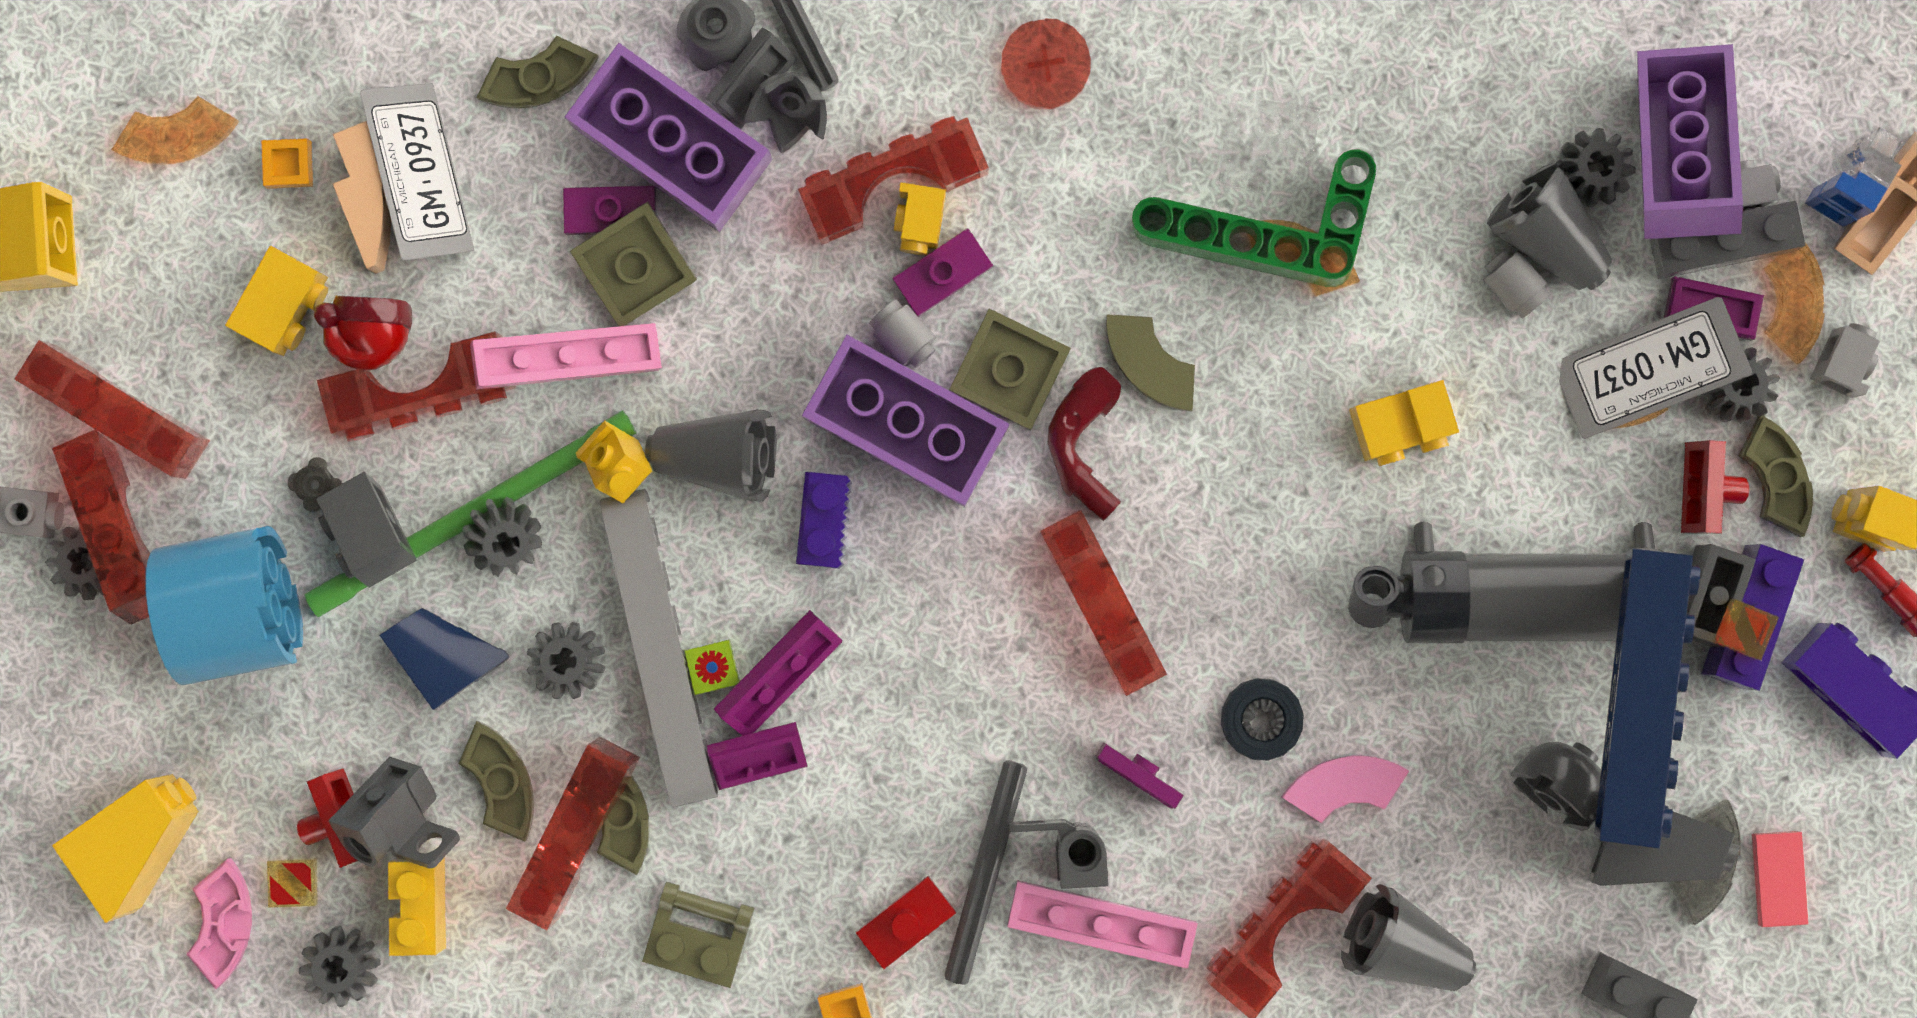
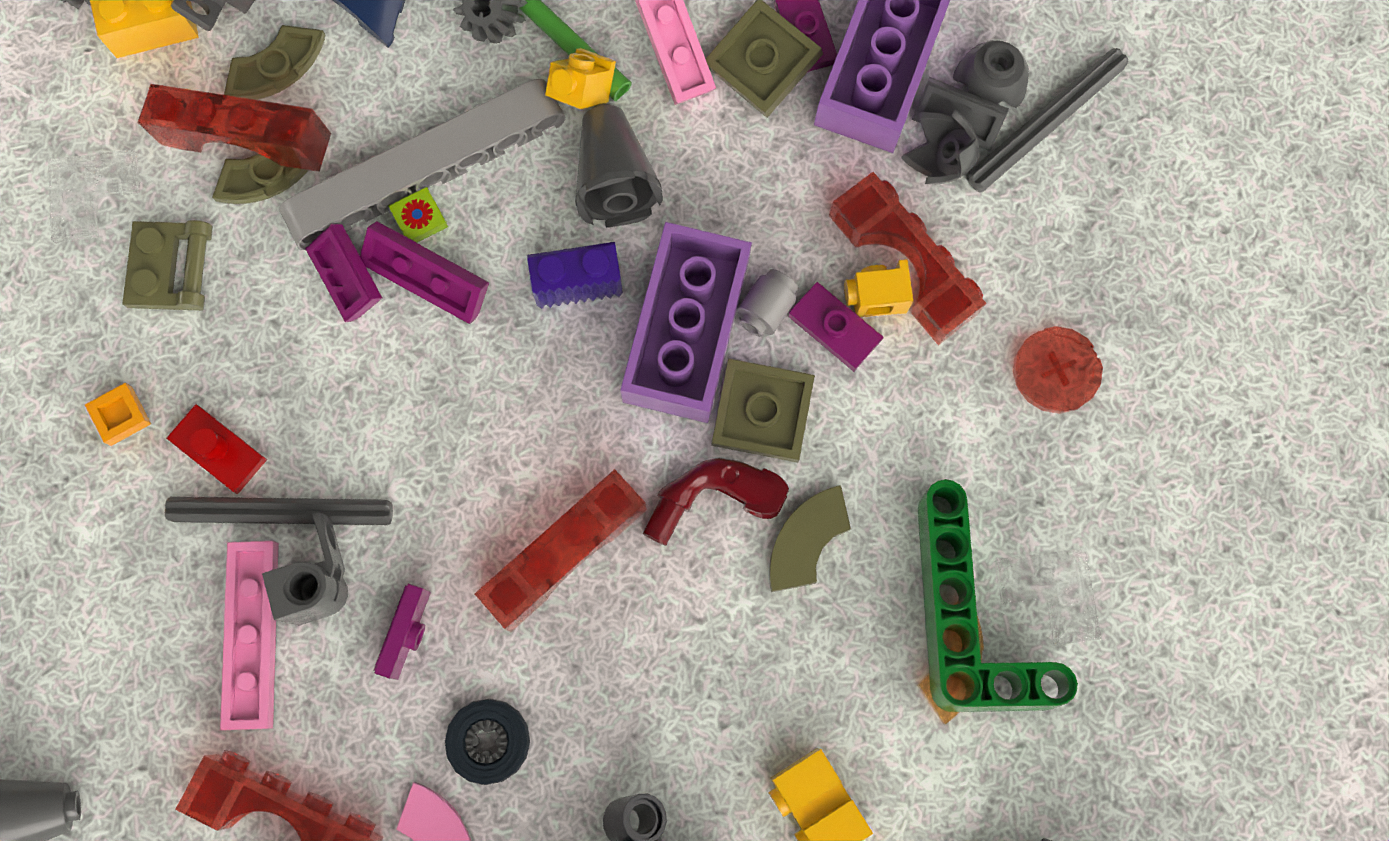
camera: 75 degrees right, 10 degrees down
dark grey gear [527,622,605,699] -> none

